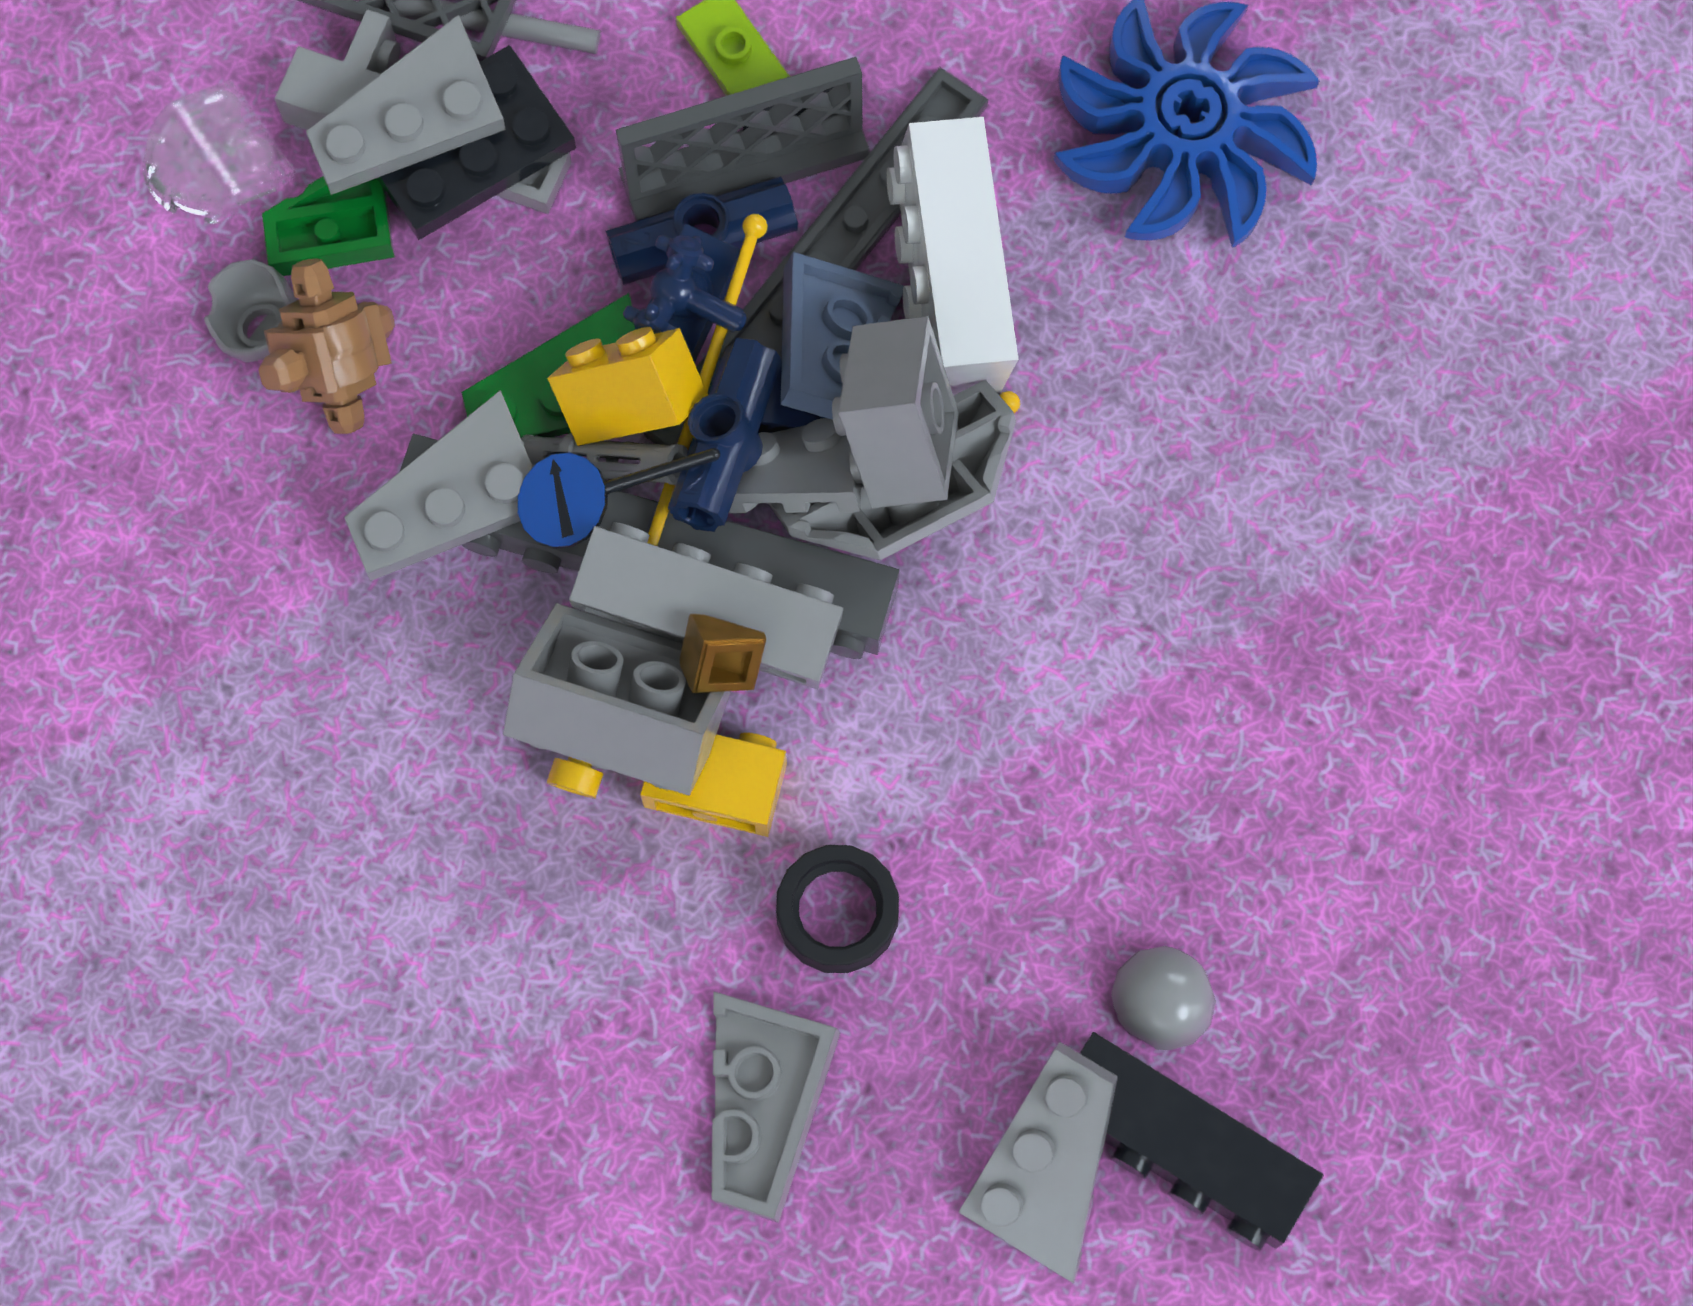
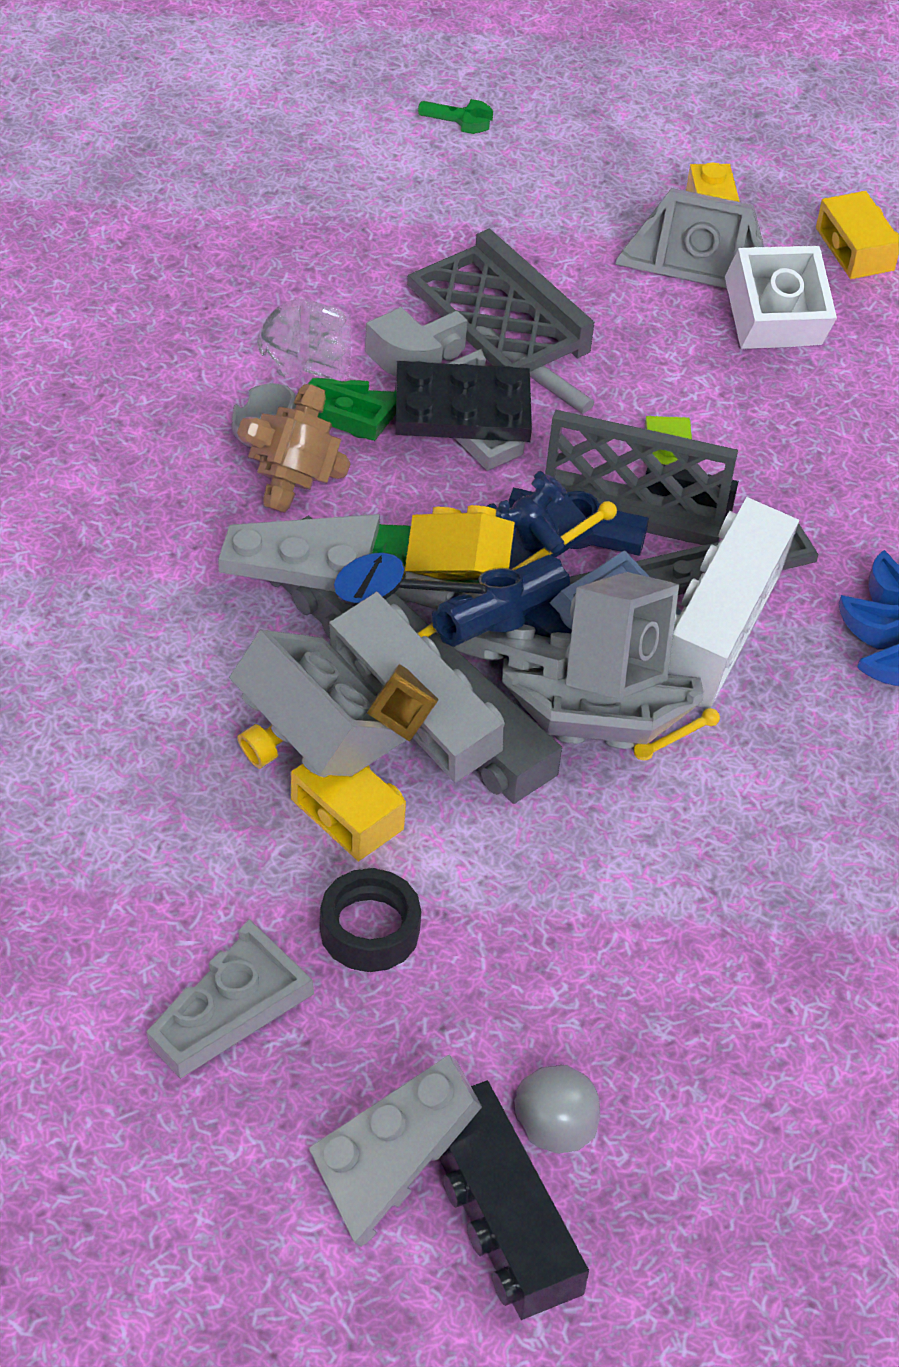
camera: 30 degrees right, 25 degrees down
light grey wing [306,15,506,195] -> none

